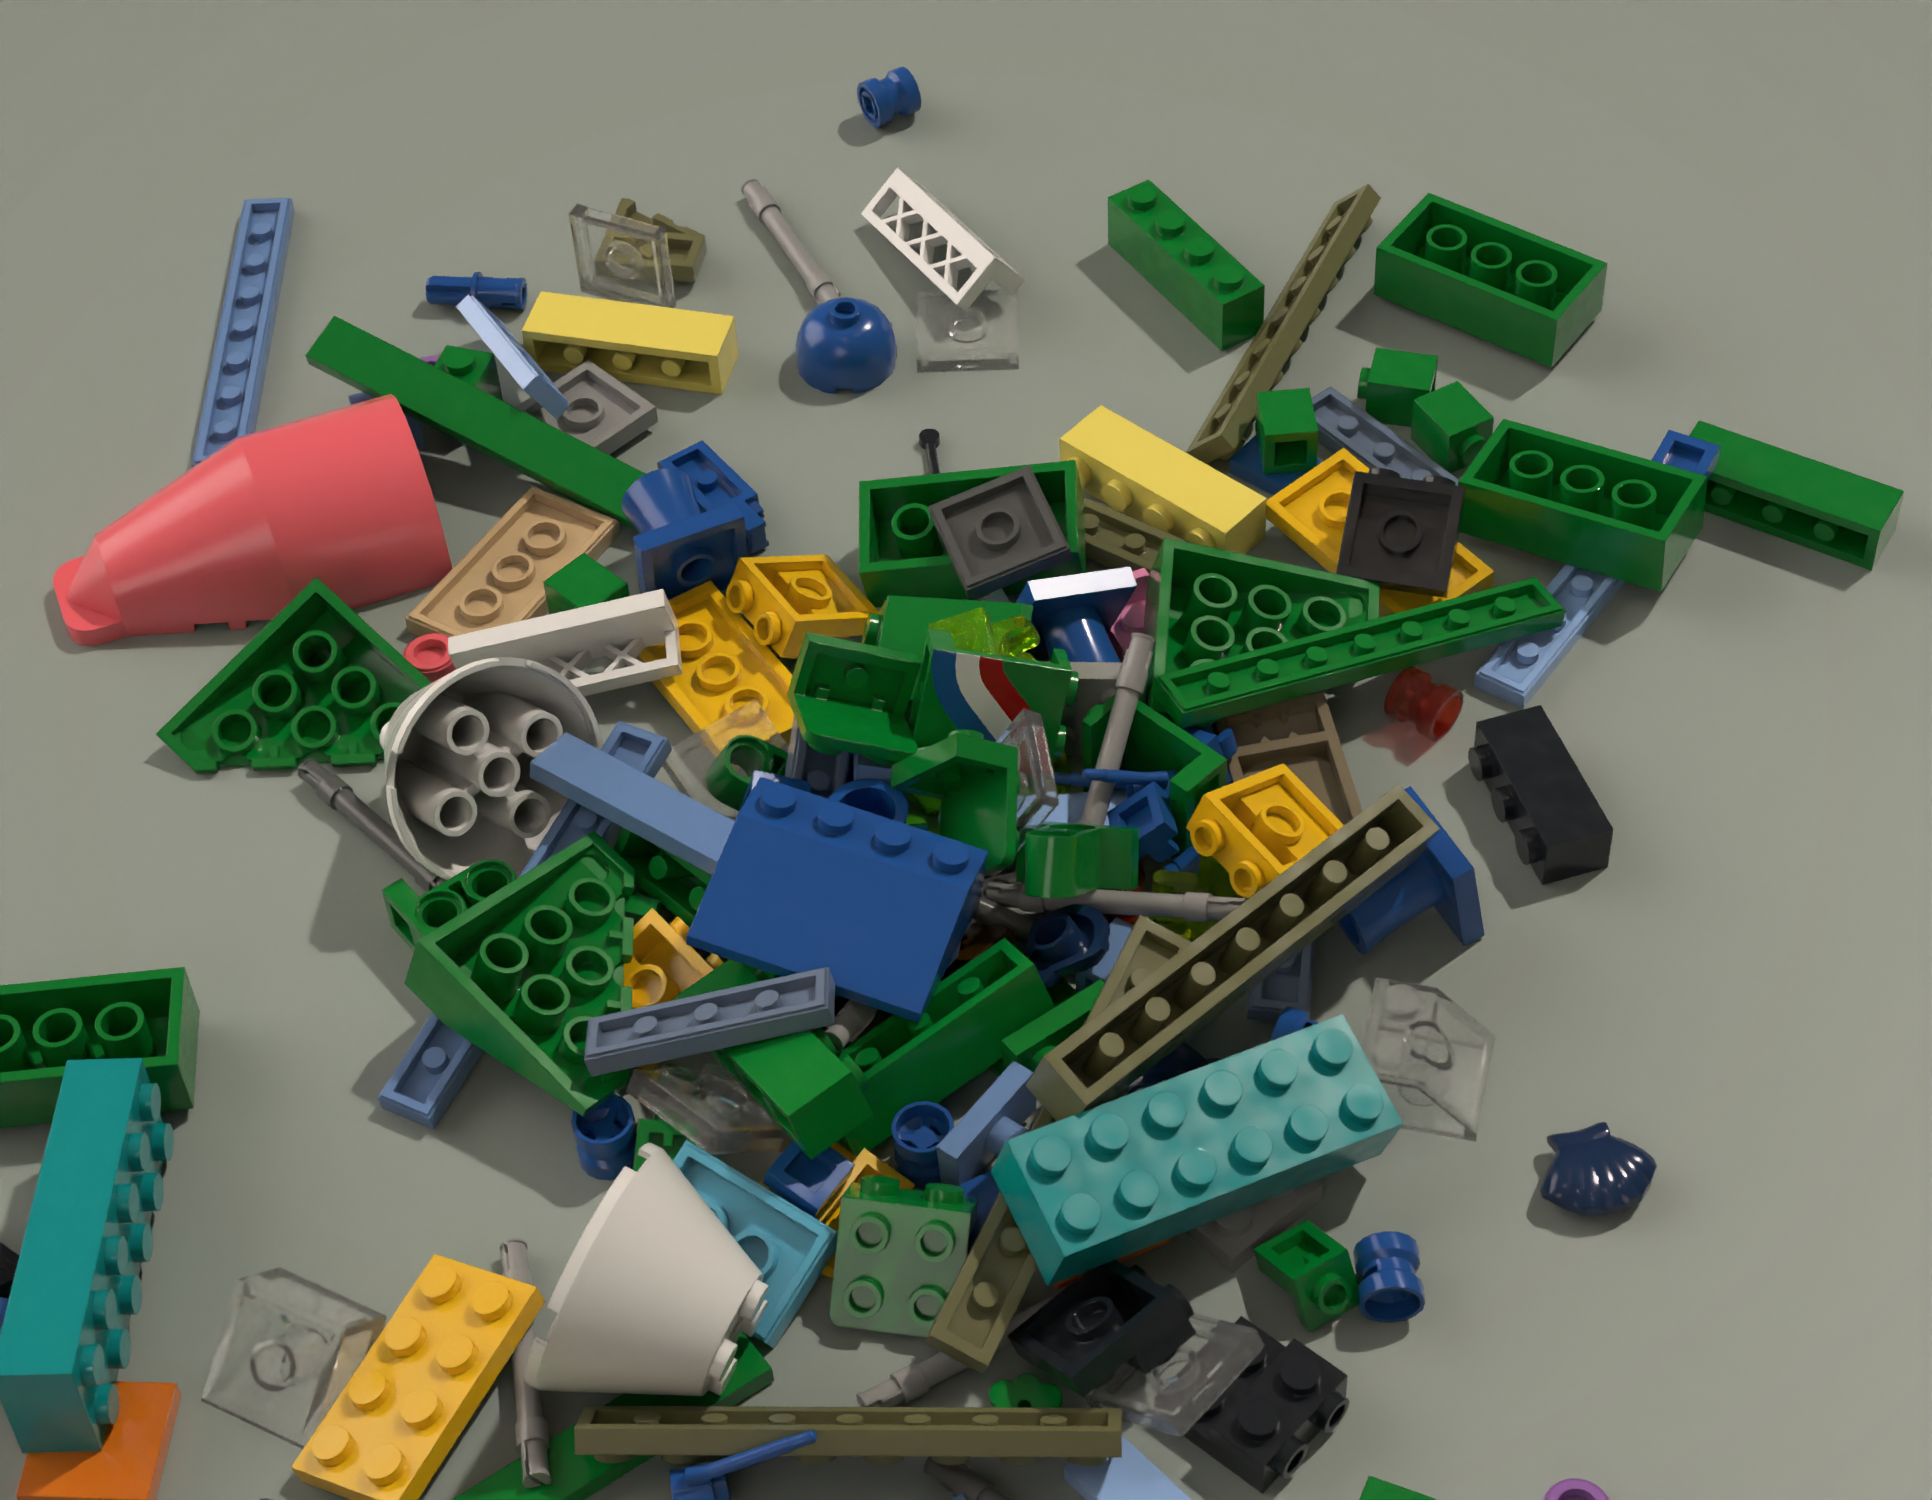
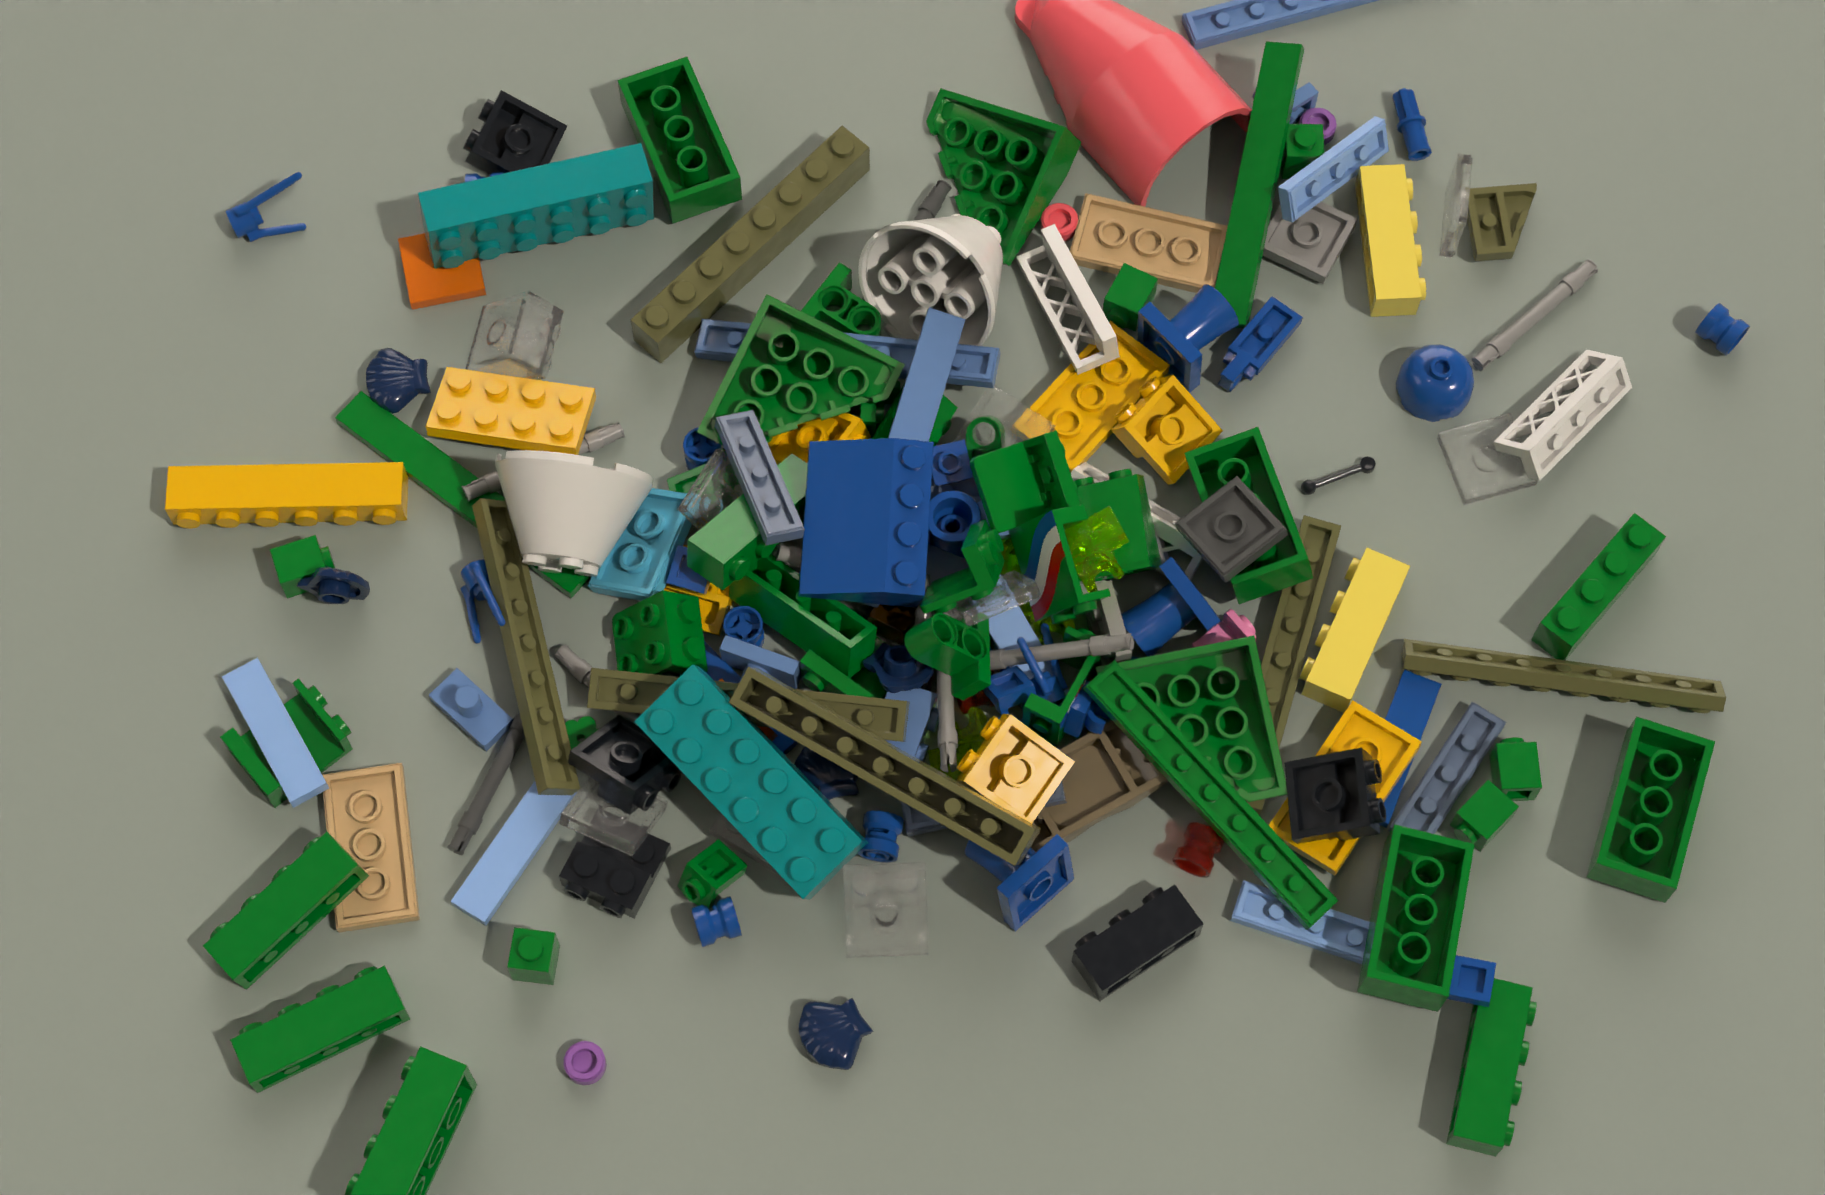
camera: 70 degrees right, 20 degrees up
green brick [1255,388,1318,475] -> none
none -> olive brick [631,125,870,363]

